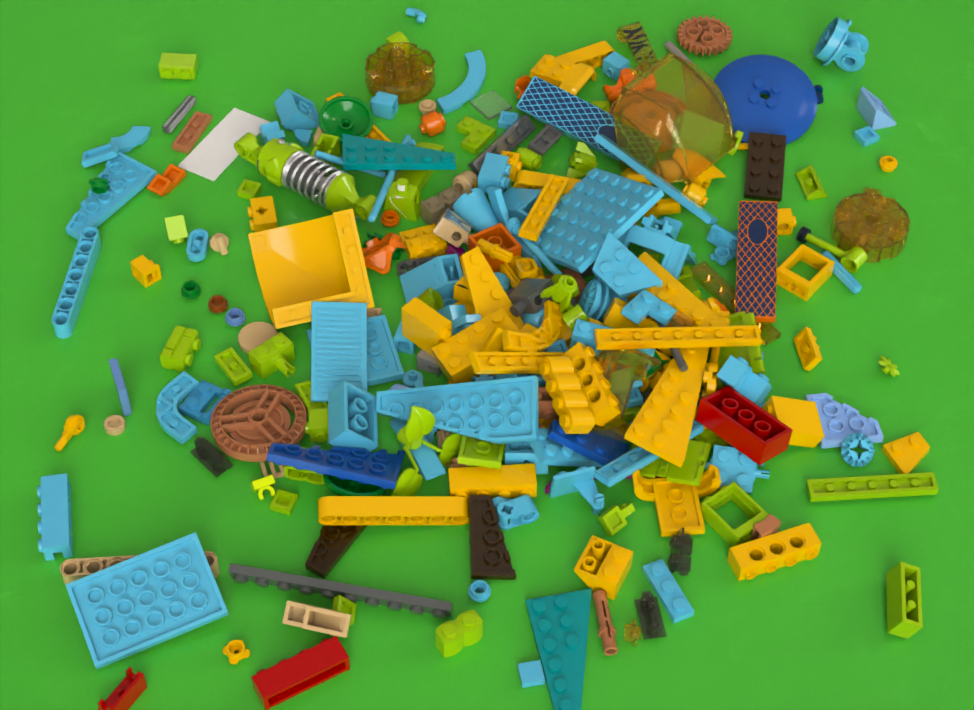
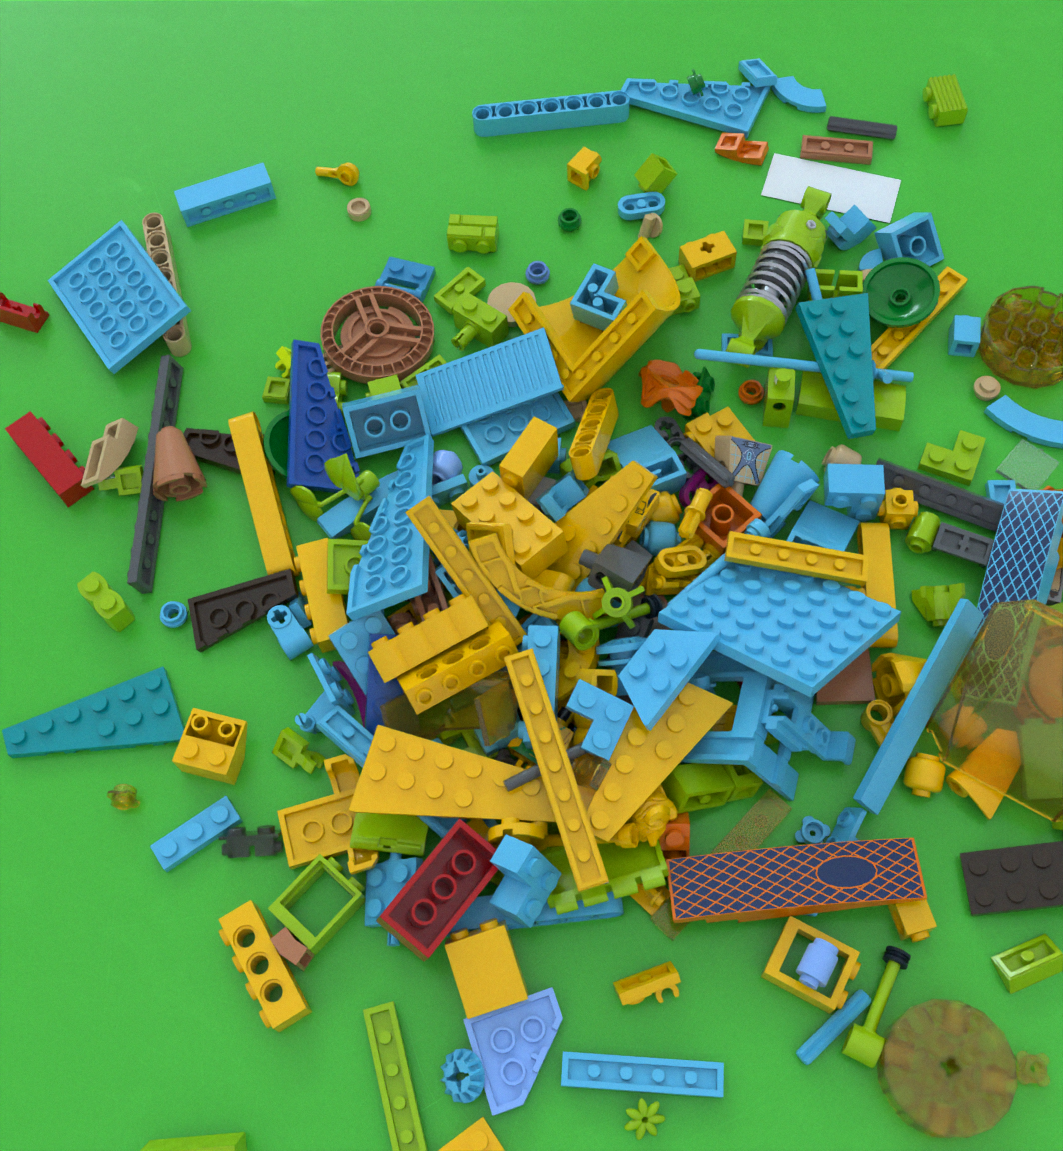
camera: 85 degrees right, 15 degrees up
medium blue tile [109,358,132,416] -> none
medium azure plate [156,371,199,445] -> none
clear smoke hinge [190,437,233,478] -> none
dark orange plate [208,295,228,313] -> none
yellow plate [223,639,250,665] -> none
orange head [419,110,447,137] -> none
dark tan piece [421,187,461,225] -> none
medium azure tile [517,660,545,688] -> none
nougat pin [592,590,618,656] -> none
clear smoke hinge [634,591,667,640] -> none
none -> nougat cone [153,426,207,501]
none -> medium azure plate [561,1051,724,1098]
none -> yellow beam [569,388,619,480]
none -> medium azure brick [570,263,627,331]
none -> dark grey axle [679,438,735,488]
none -> light blue brick [796,938,839,990]

